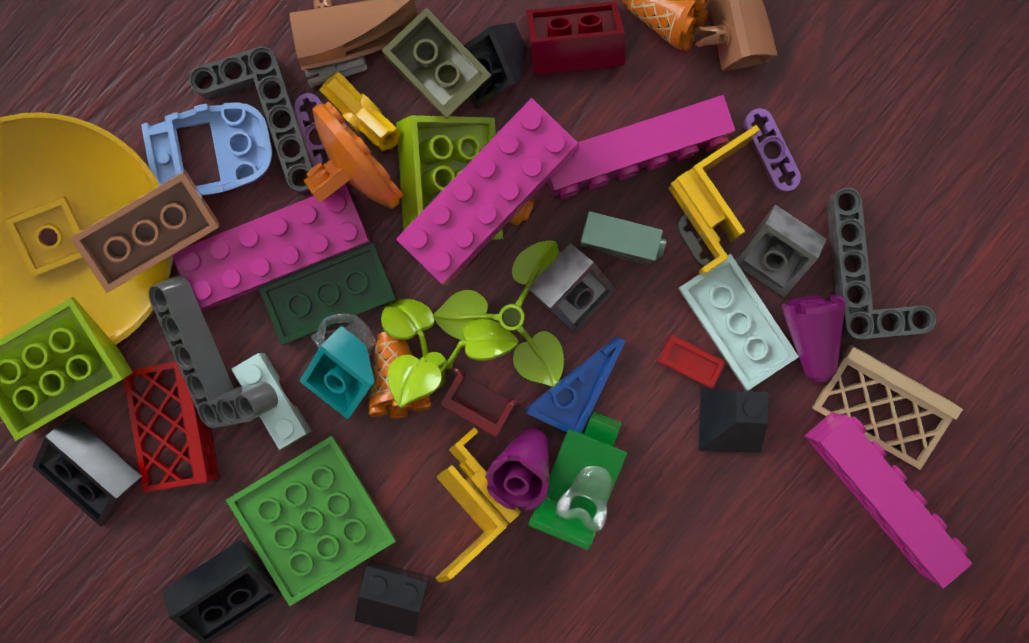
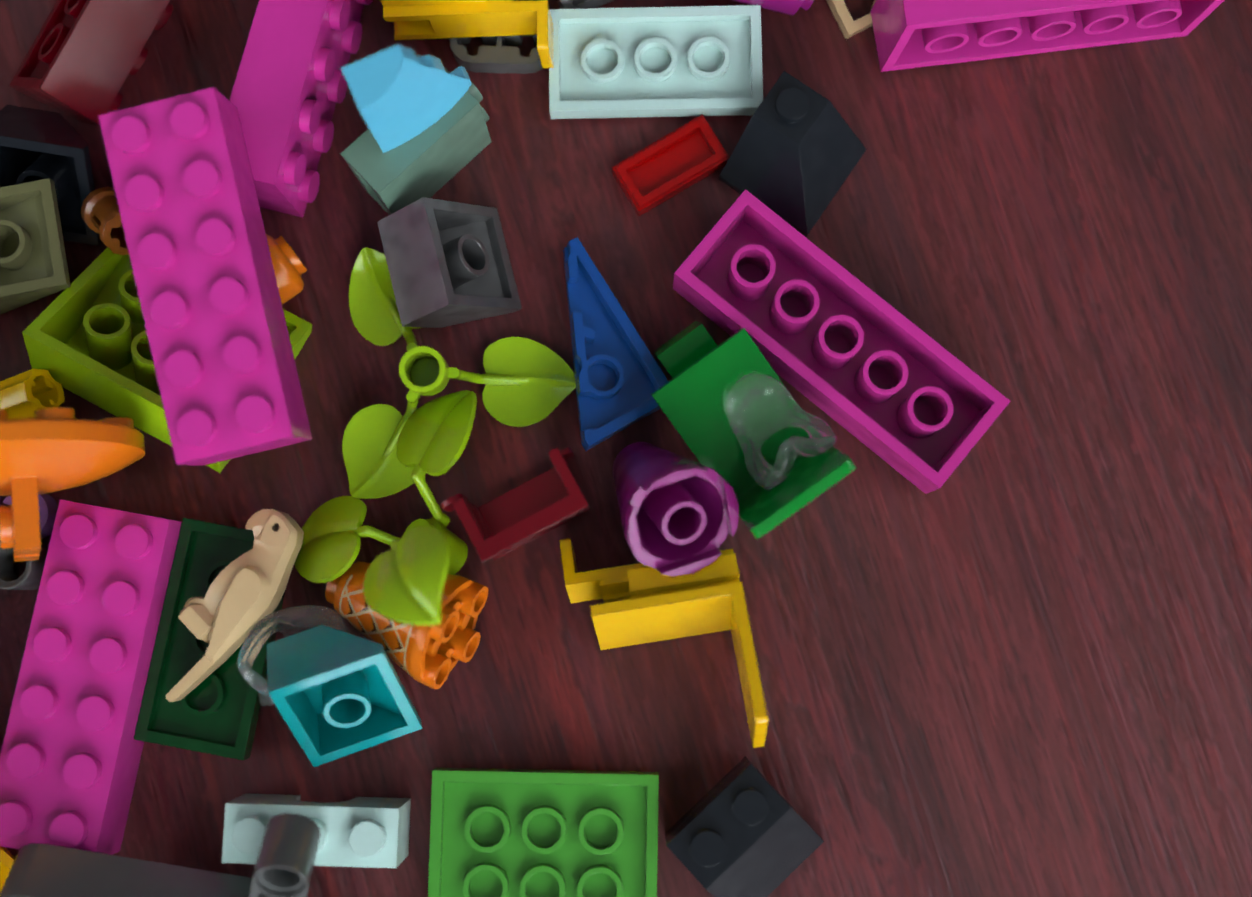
camera: 55 degrees left, 5 degrees down
none -> dark orange bush [81,187,129,255]
none -> tan animal [166,509,304,702]
none -> medium azure slope [341,44,472,153]
none -> dark pink brick [673,189,1010,494]

